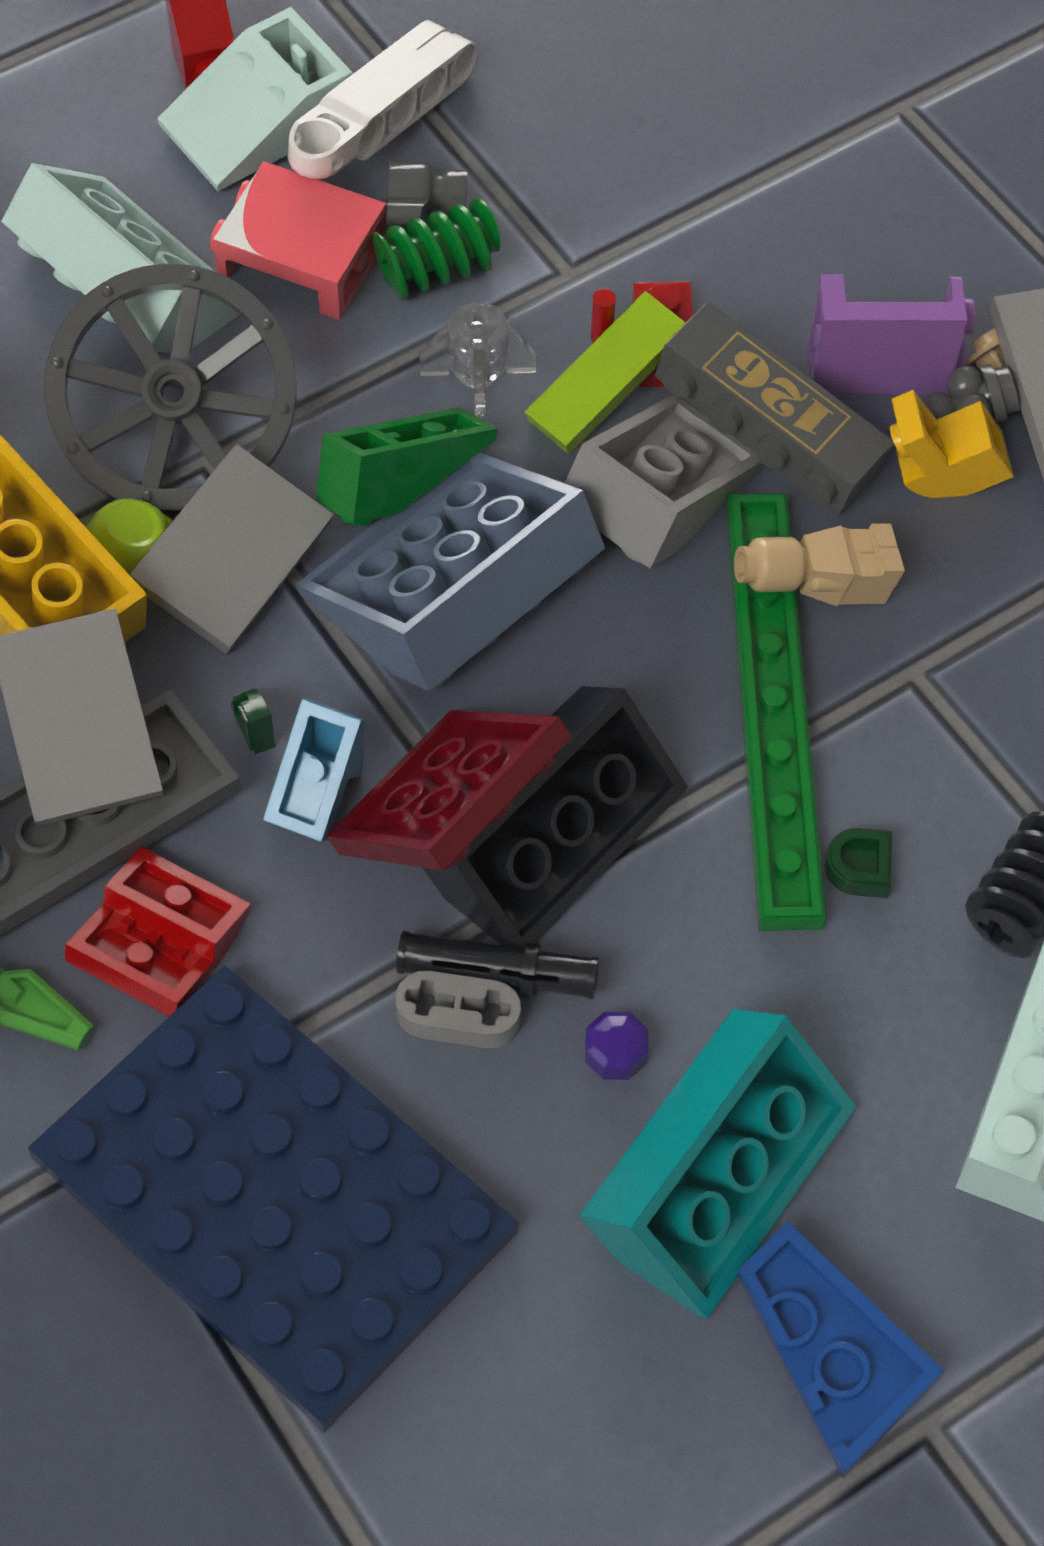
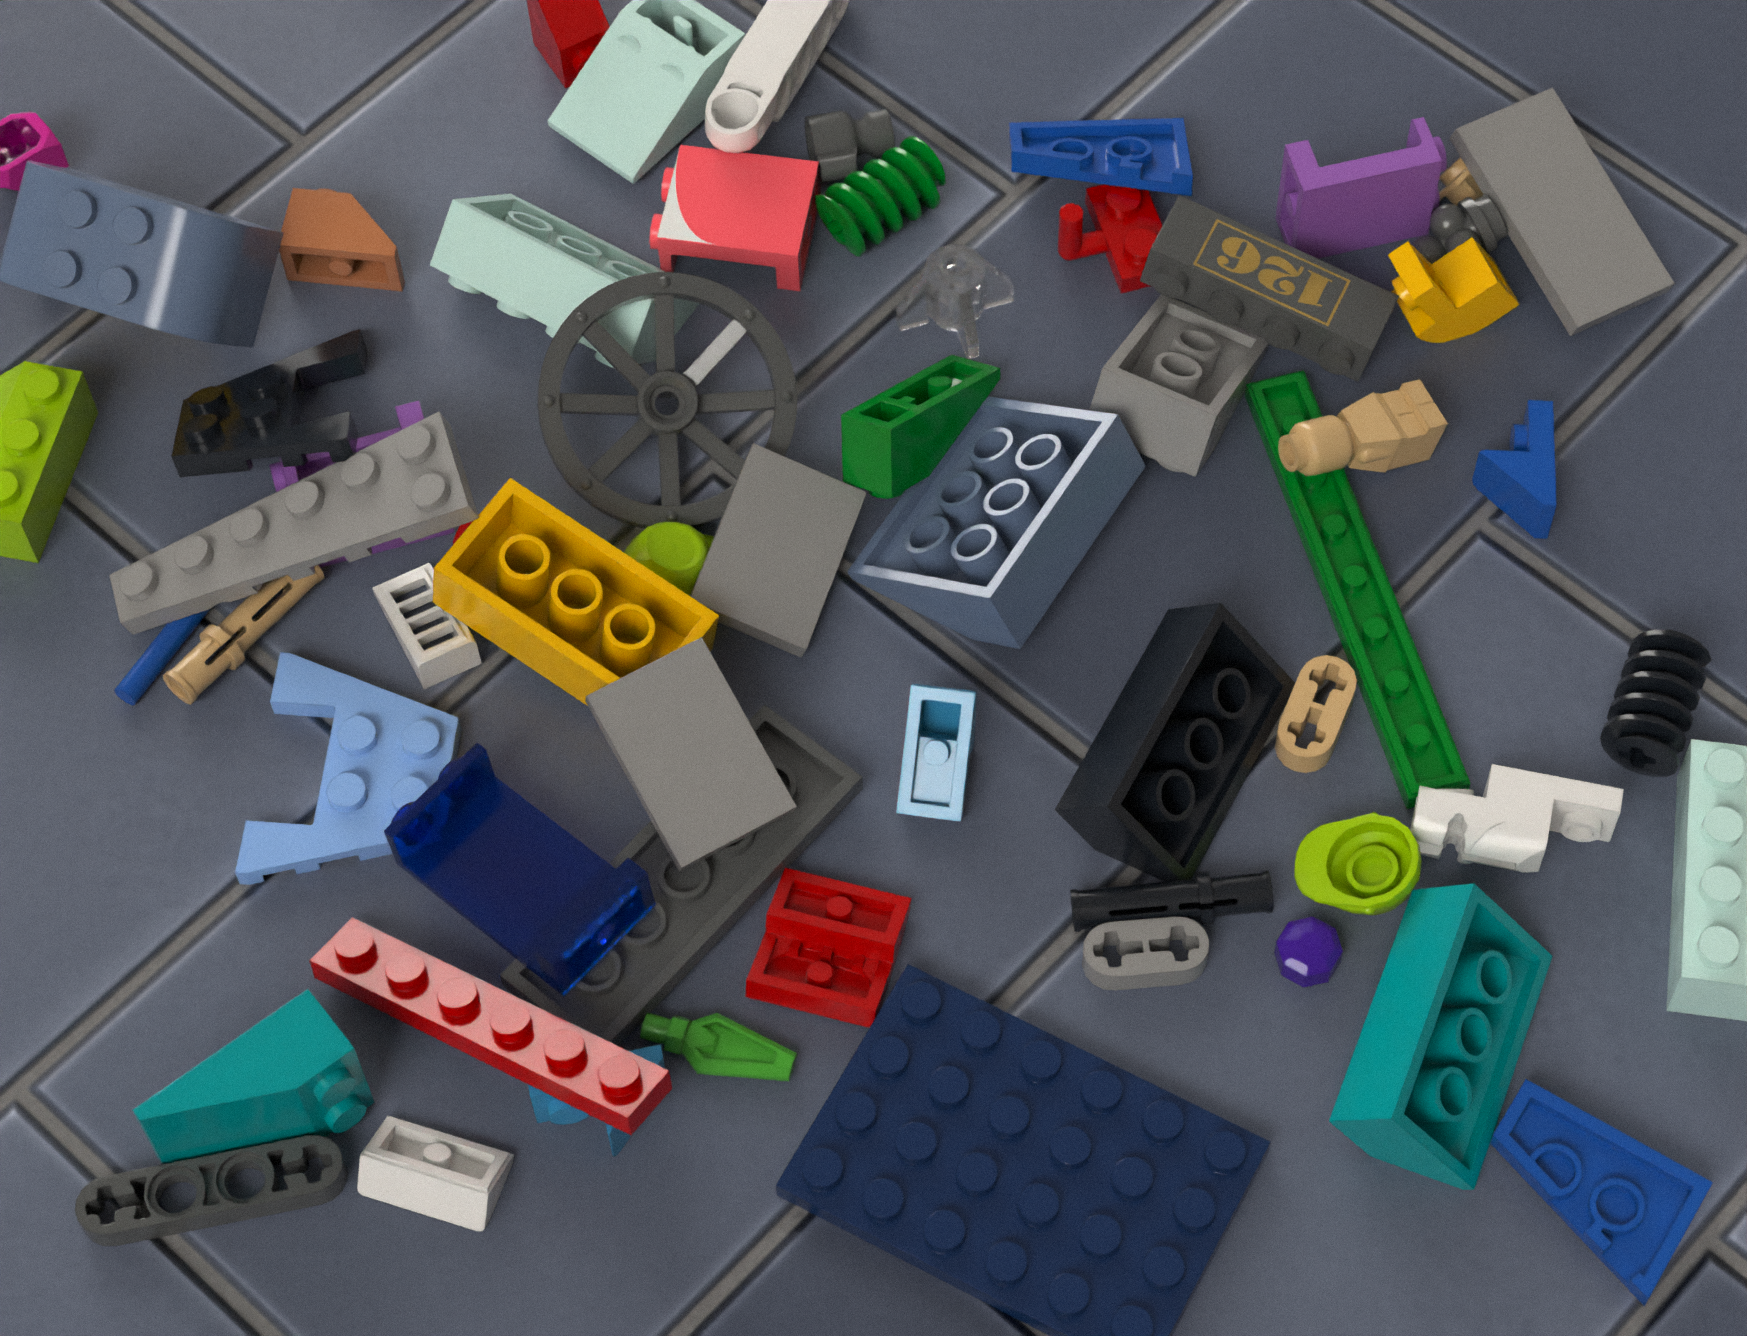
camera: 10 degrees left, 0 degrees up
dark green tile [231,688,275,754] -> none
dark red plate [326,710,572,871] -> none
lime tile [525,291,686,455] -> none
dark green tile [824,828,892,898] -> none
none -> blue wing [1009,118,1193,196]
none -> tan beam [1275,655,1357,773]
none -> lime hat [1294,812,1422,916]
none -> white plate [1410,764,1624,873]
none -> blue slope [1472,400,1557,539]

